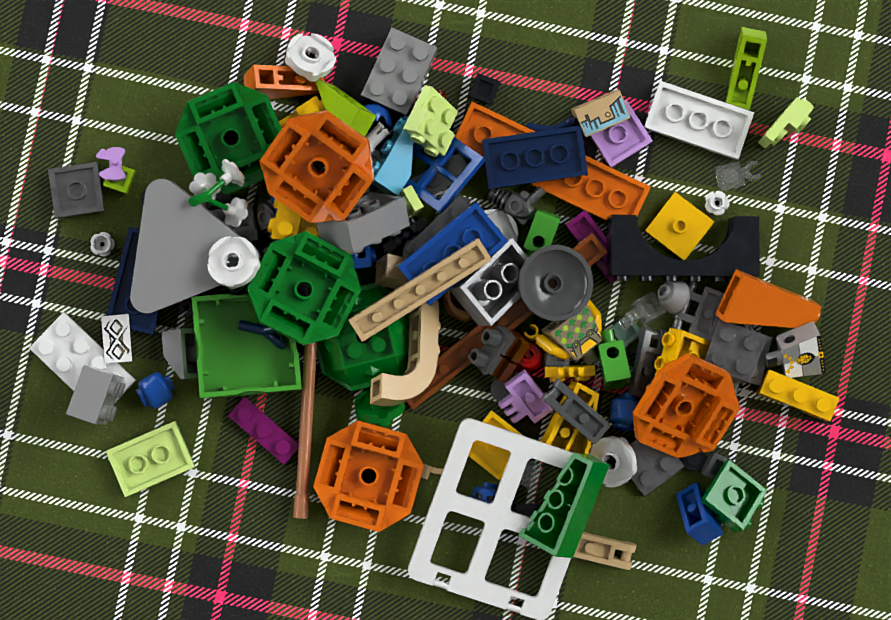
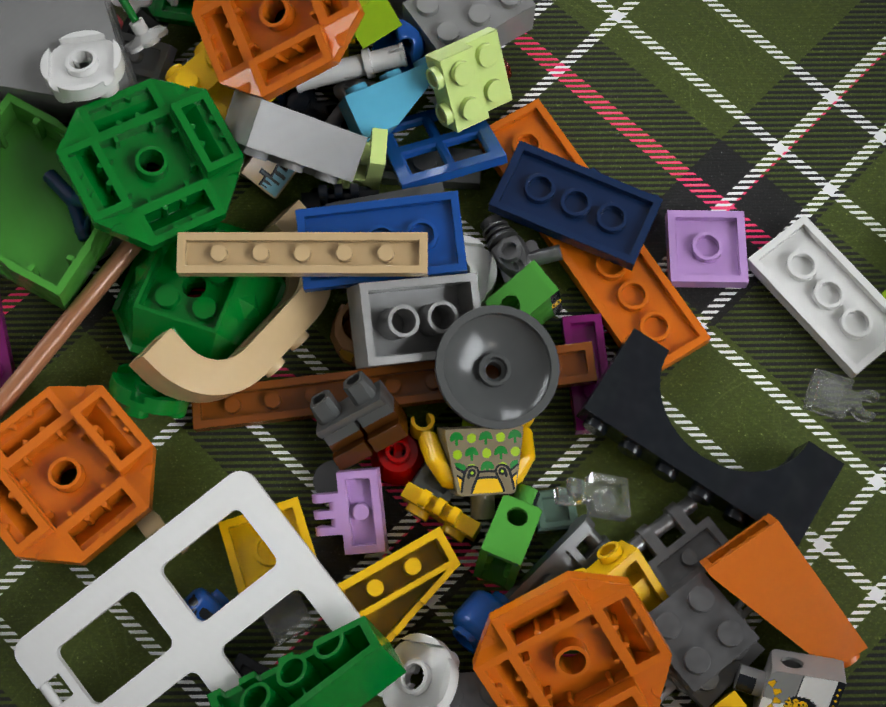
camera: 30 degrees right, 15 degrees down
blue bracket [351,245,377,270] -> none
black plate [469,73,501,106] -> none
dark grey plate [541,379,611,444] -> none
panel [571,90,630,137] -> none
yellow plate [644,192,715,260] -> none
light grey cone [658,281,690,314] -> none
white plate [705,191,729,215] -> none

